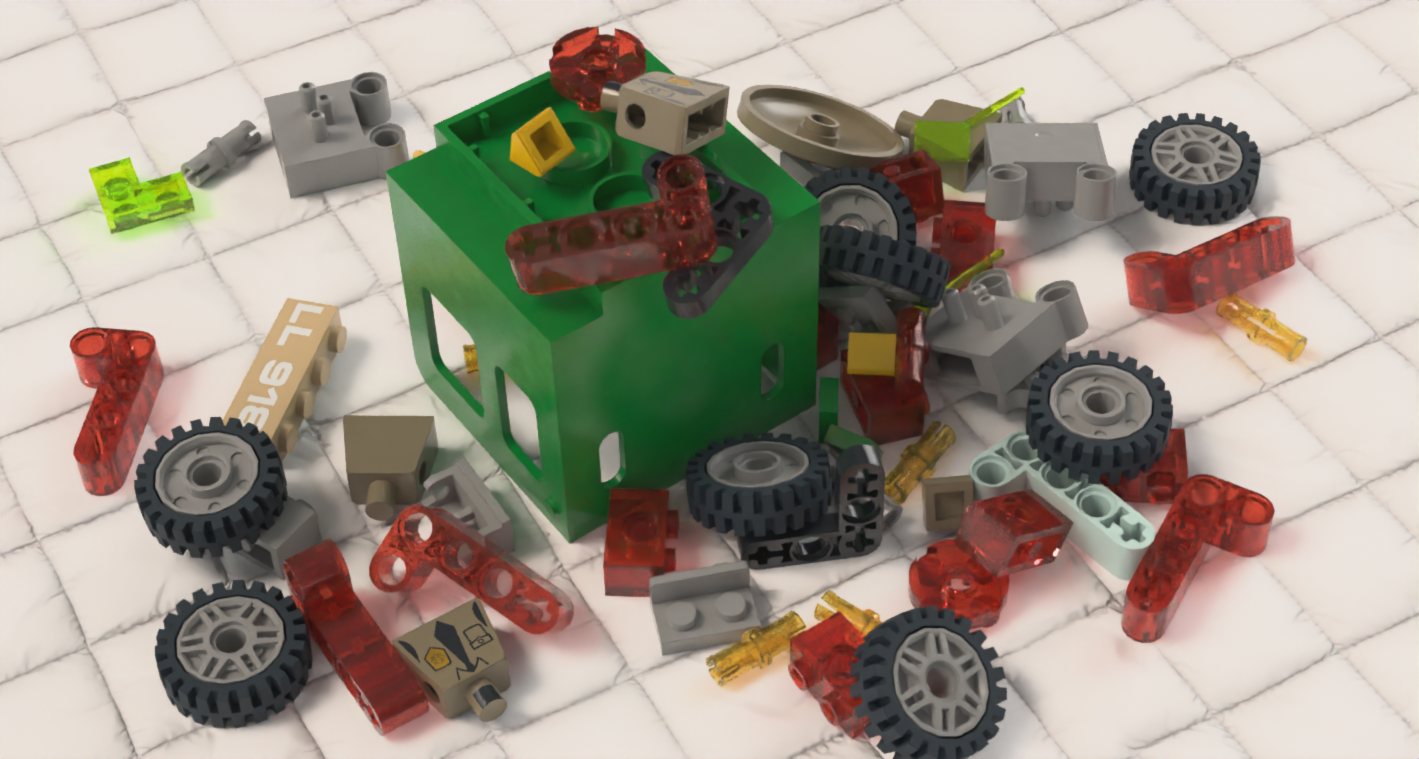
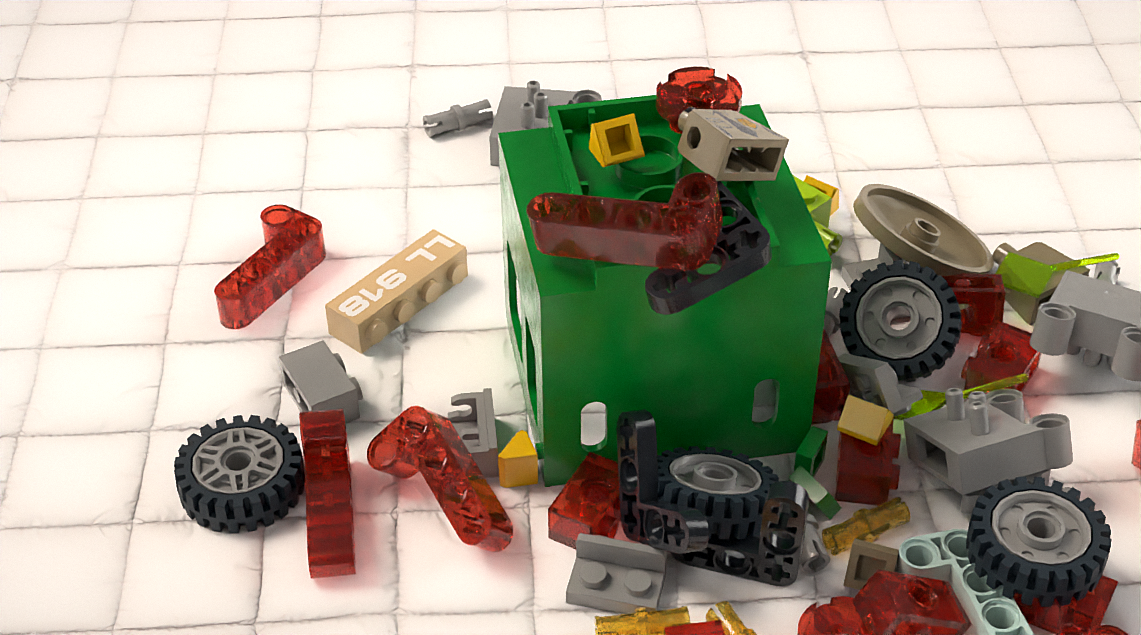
camera: 25 degrees right, 5 degrees down
clear neon green plate [88,157,195,234] -> none
wheel [134,417,288,558] -> none
dark tan torso [343,415,439,521] -> none
dark tan torso [392,597,511,722] -> none
black wheel [819,225,951,308] -> none
clear red pin [894,307,930,398] -> none
none -> yellow slope [498,430,538,488]
none -> black beam [616,409,709,554]

